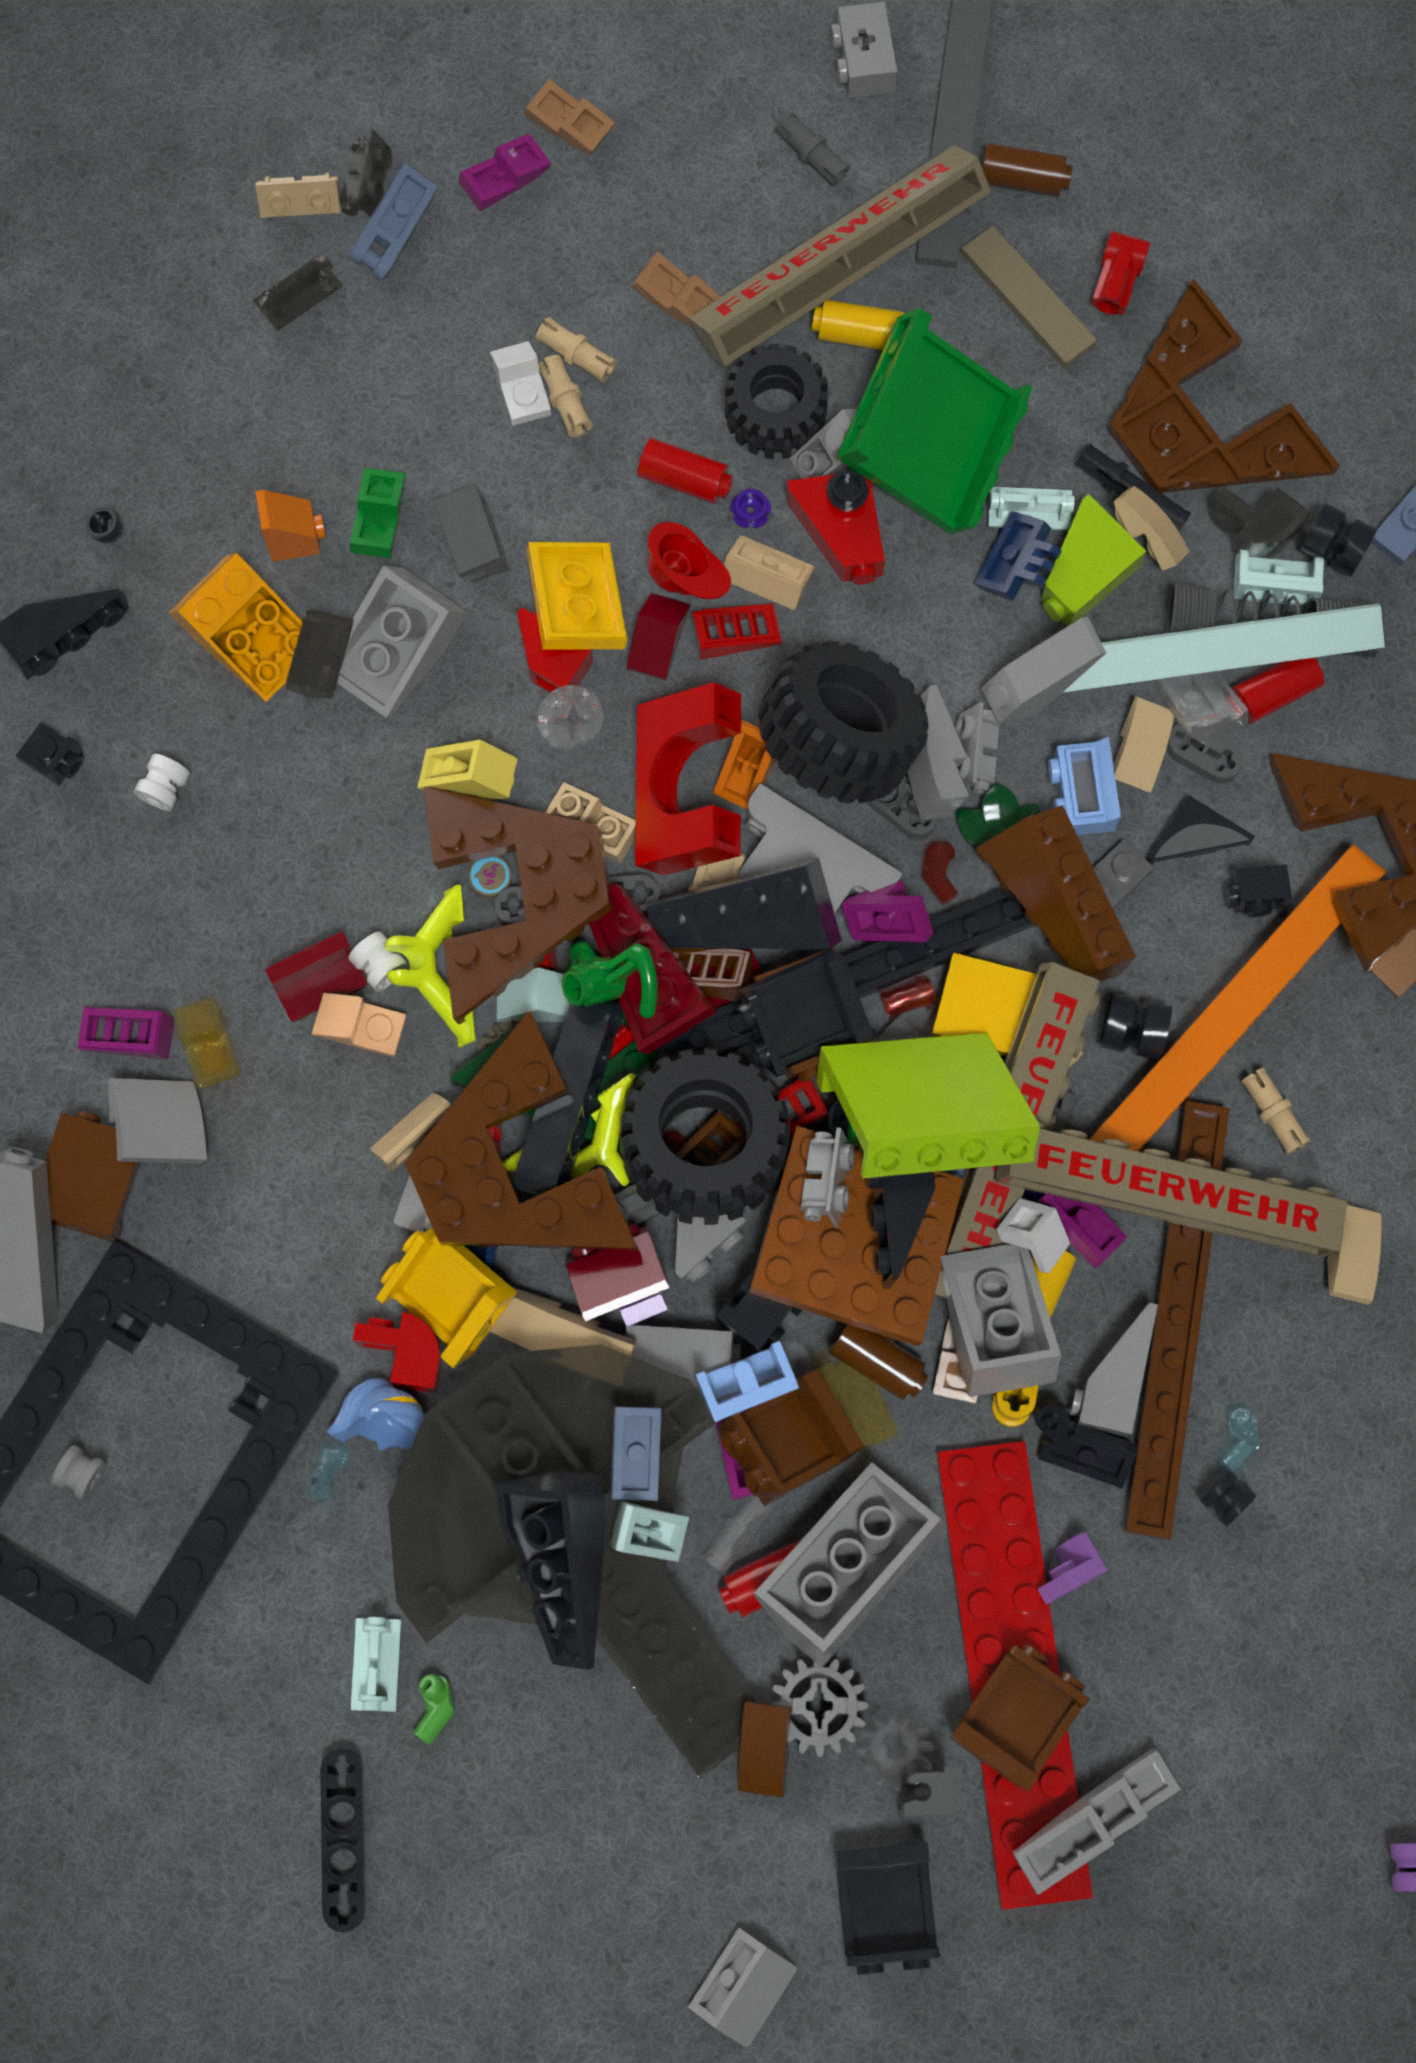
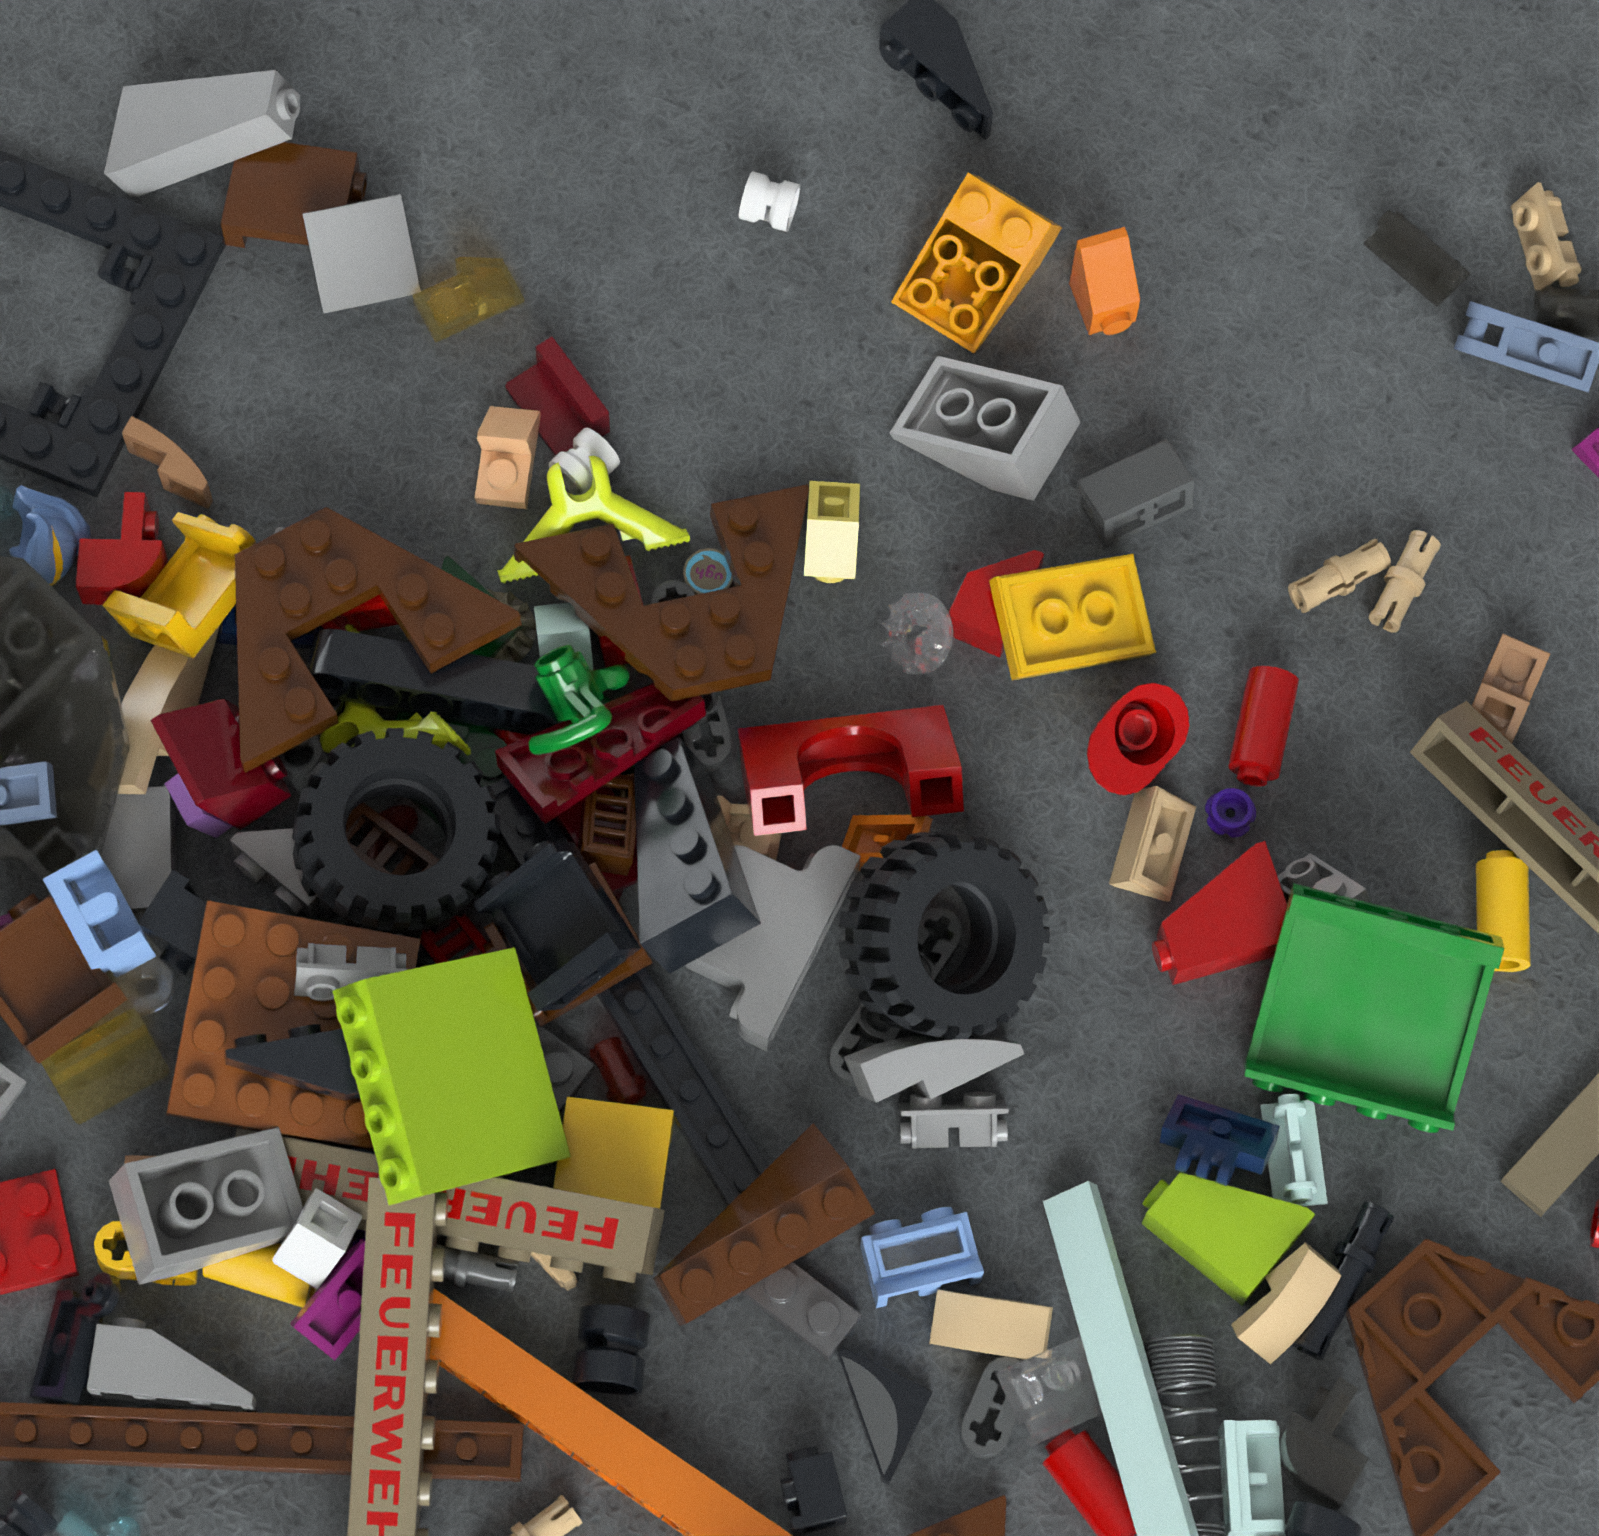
camera: 80 degrees right, 5 degrees down
black bracket [15,722,83,786] -> none
magenta slope [77,1007,175,1059] -> none
black hinge [86,507,123,544] -> none
clear smoke slope [285,610,354,699] -> none
green slope [349,467,406,559] -> none
tan slope [370,1093,451,1171] -> none
white slope [490,341,551,426] -> none
tan slope [545,782,636,863] -> none
dark red slope [627,593,691,680] -> none
red slope [692,603,782,660] -> none
black tyre [725,344,829,459] -> none
black plate [827,470,869,512] -> none
reddish brown brick [827,1323,928,1400] -> none
magenta slope [841,880,933,942] -> none
clear red arm [921,841,959,906] -> none
dark green plate [957,783,1041,847] -> none
light grey slope [981,616,1106,724] -> none
none -> medium nougat slope [122,416,213,509]

